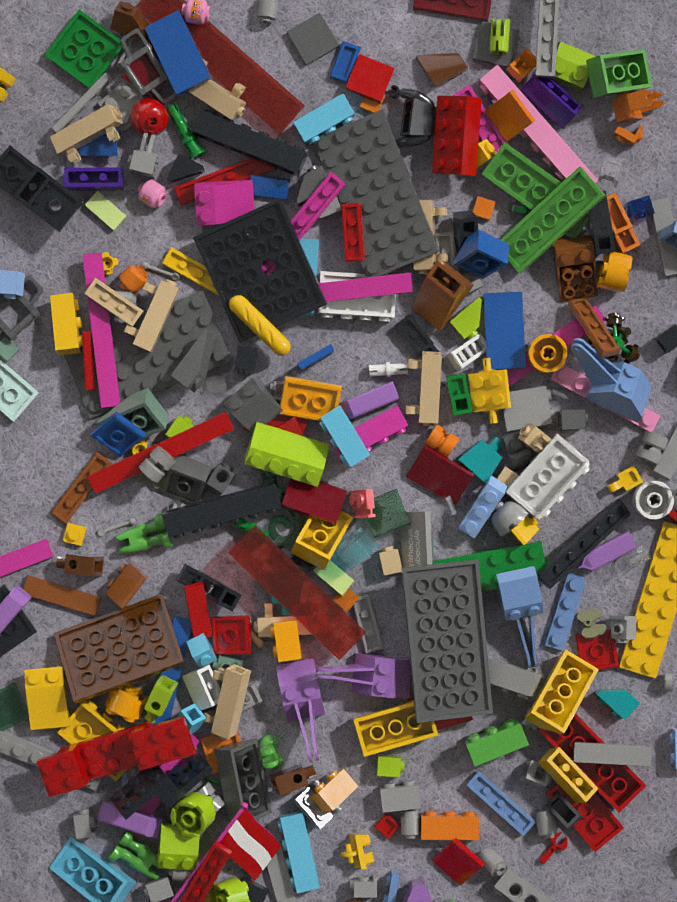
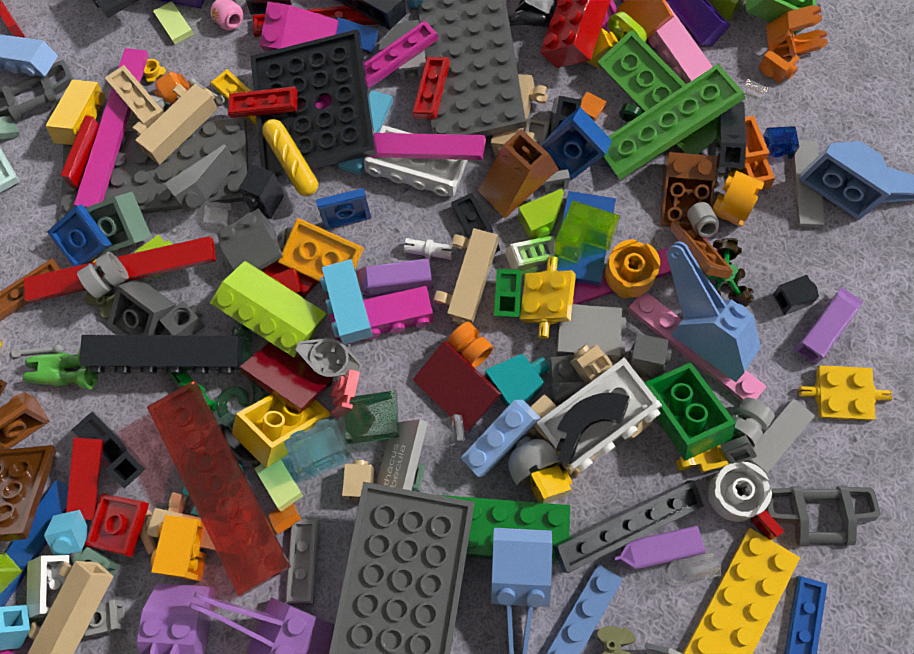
camera: 15 degrees right, 20 degrees down
none -> red tile [228,87,298,118]
none -> light grey hat [295,338,363,377]
none -> clear neon green brick [554,200,620,263]
none -> black arch [555,392,631,465]
none -> lime beam [607,12,647,42]
none -> green brick [645,362,736,461]
none -> light grey brick [687,202,719,237]
none -> dark grey tile [721,435,757,464]

